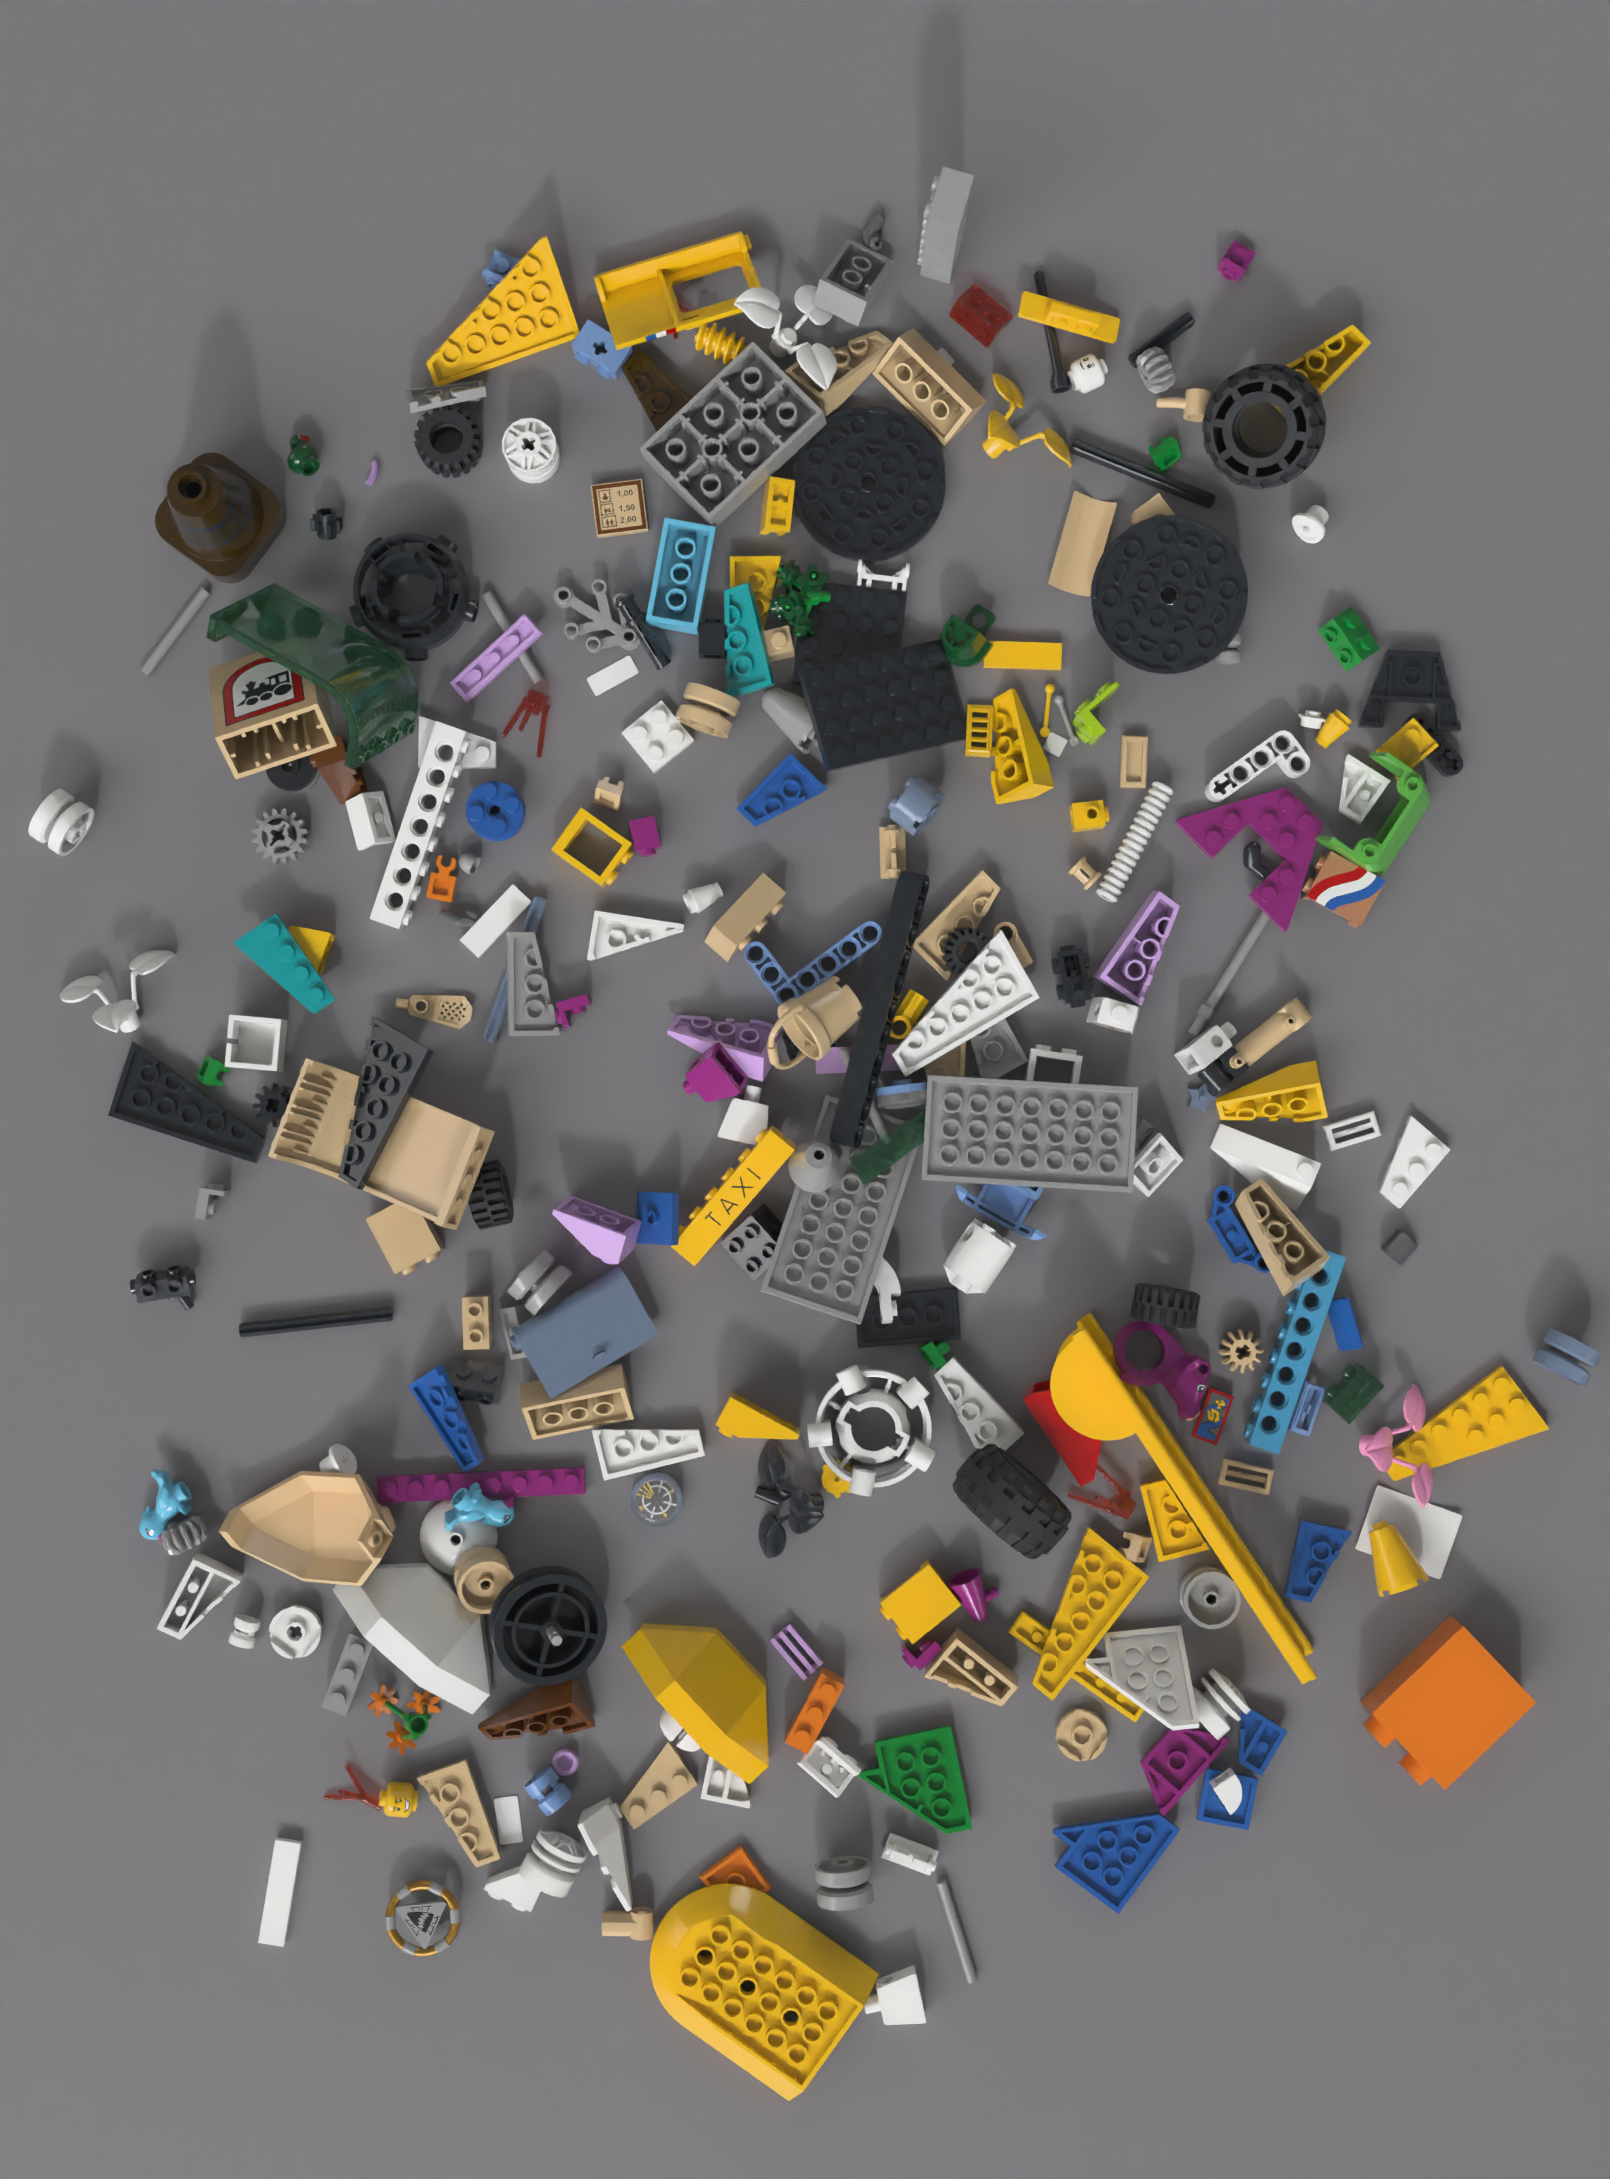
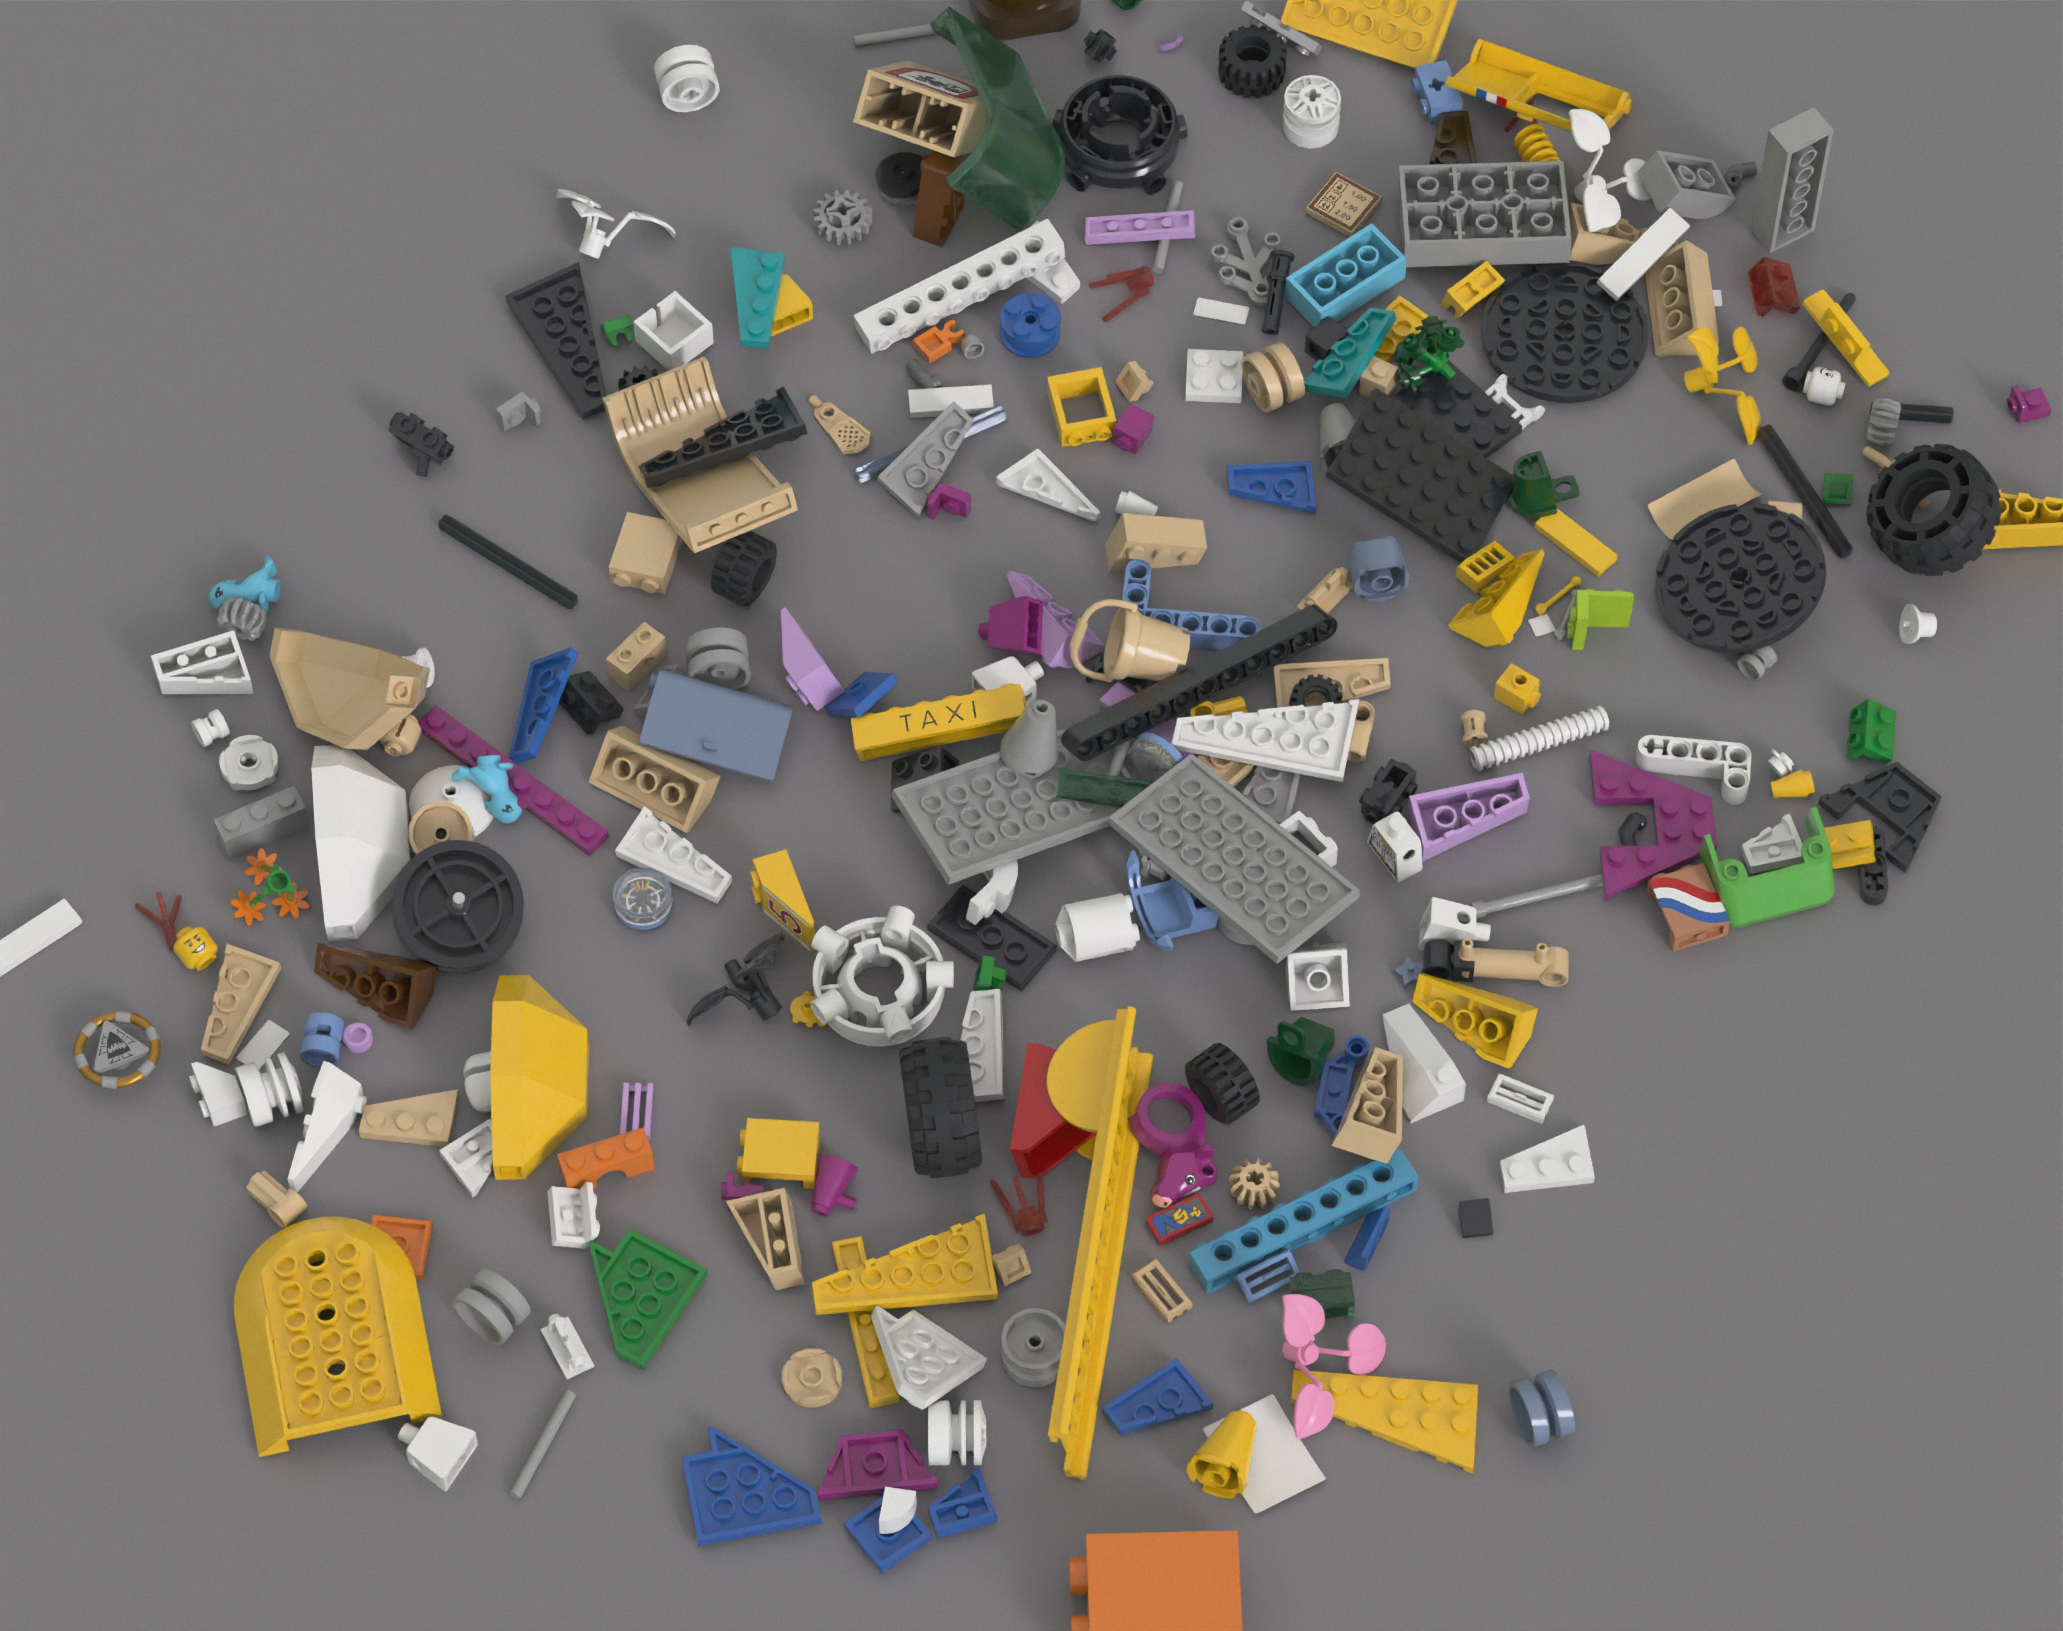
camera: 40 degrees right, 30 degrees down
white panel [346,791,396,851] -> none
tan tile [1119,735,1148,789] -> none
yellow wing [1139,1479,1210,1562] -> none
none -> dark green container [1266,1017,1335,1086]
none -> white tile [1597,208,1690,301]

